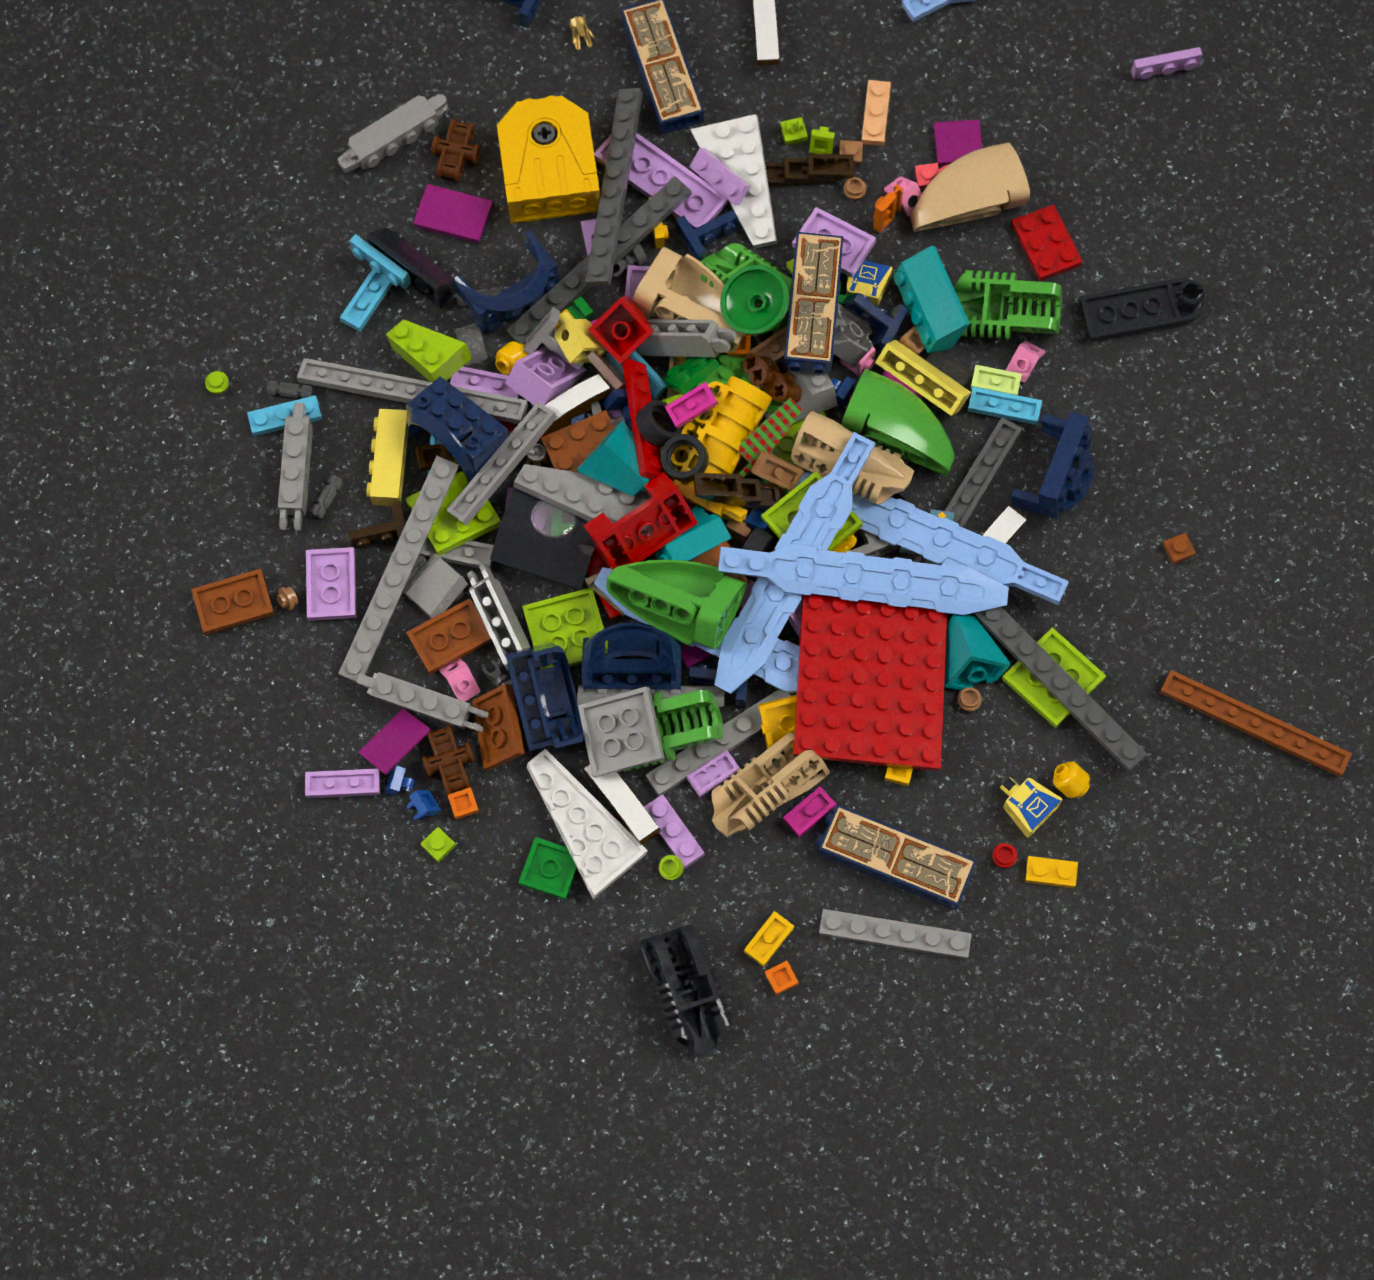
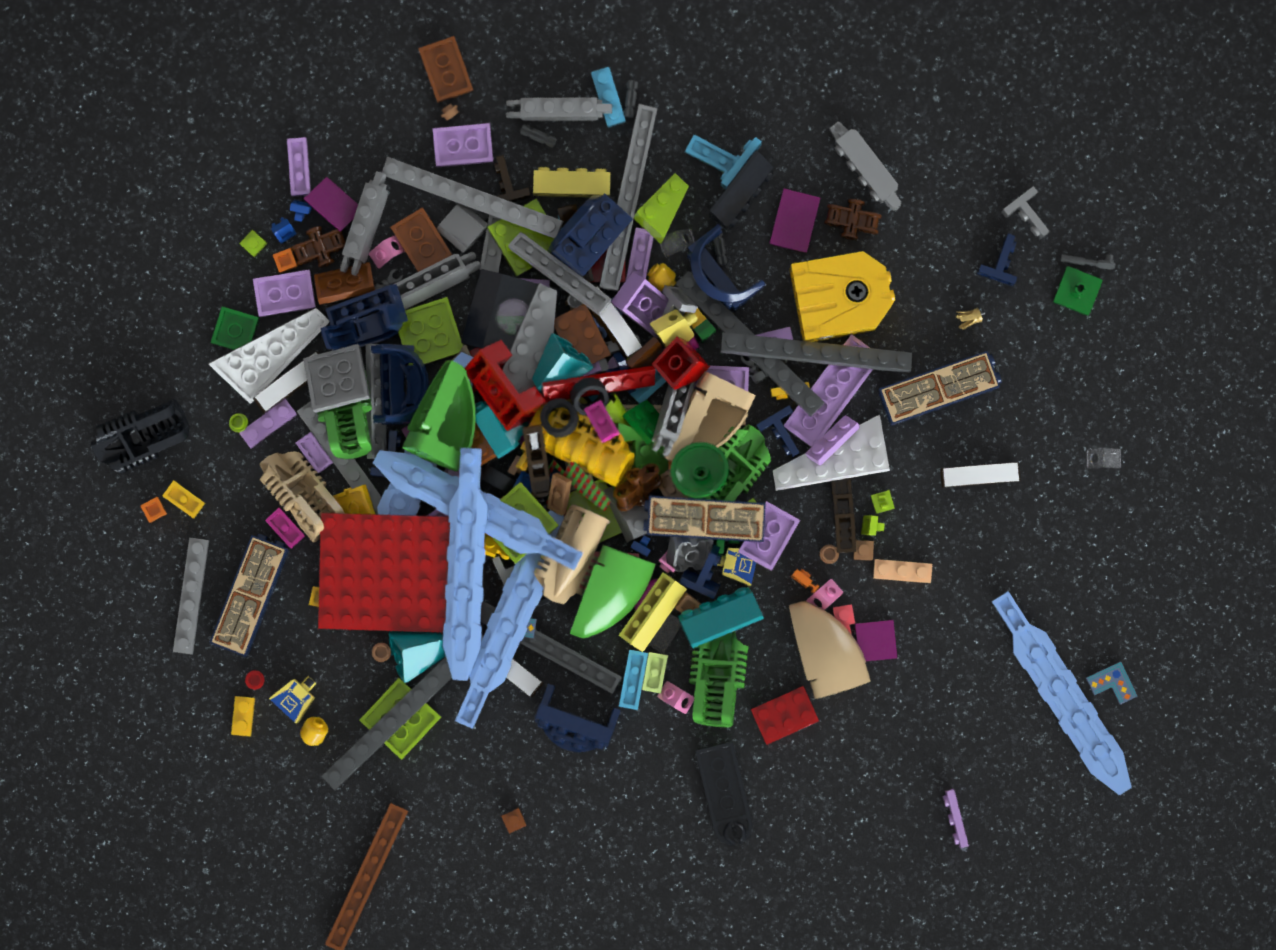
camera: 85 degrees right, 15 degrees up
lime plate [205,371,229,394] -> none
none -> lavender plate [253,270,316,317]

